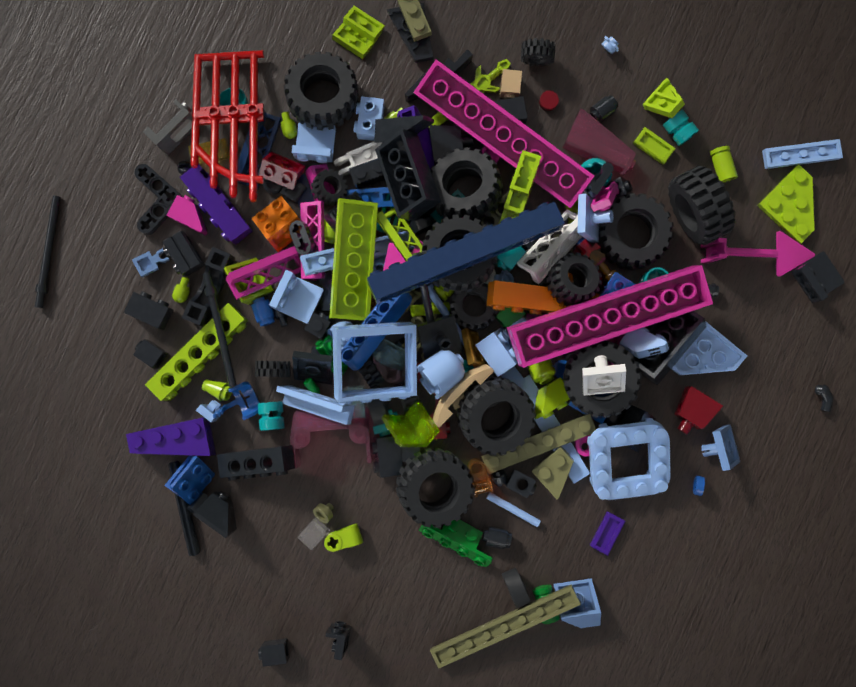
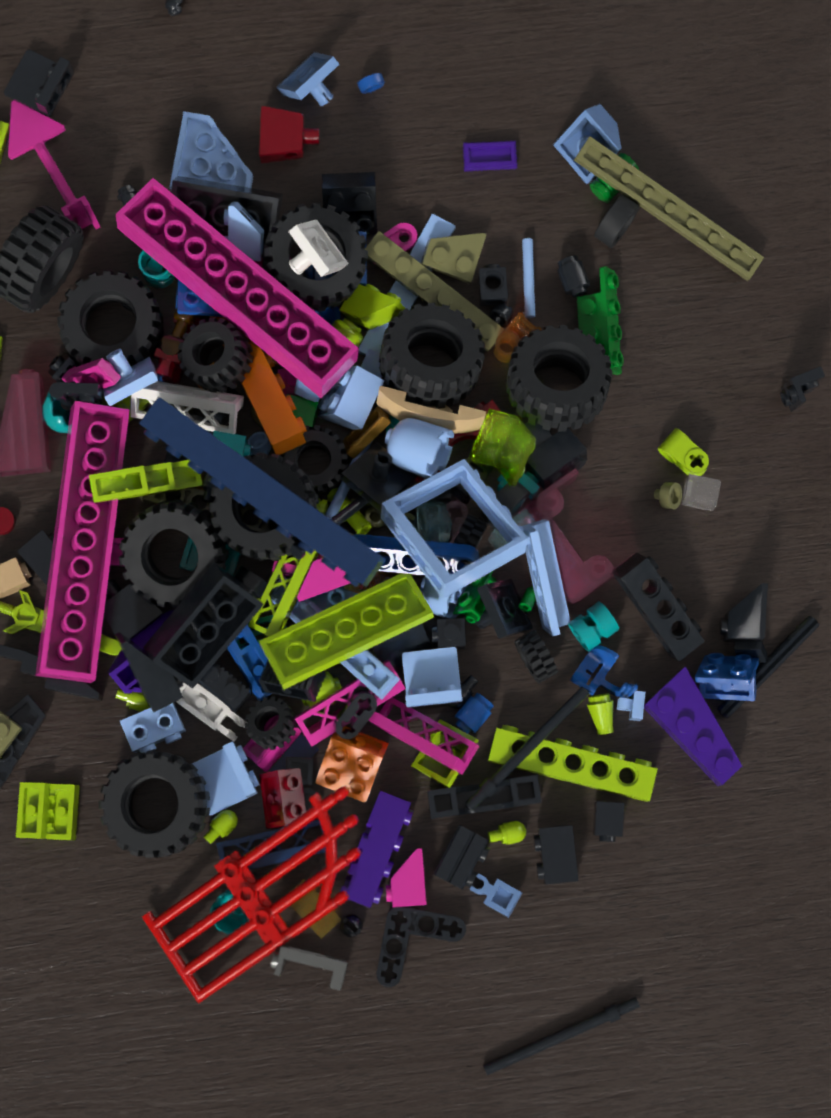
camera: 125 degrees left, 5 degrees down
light blue plate [587,418,670,500] -> none

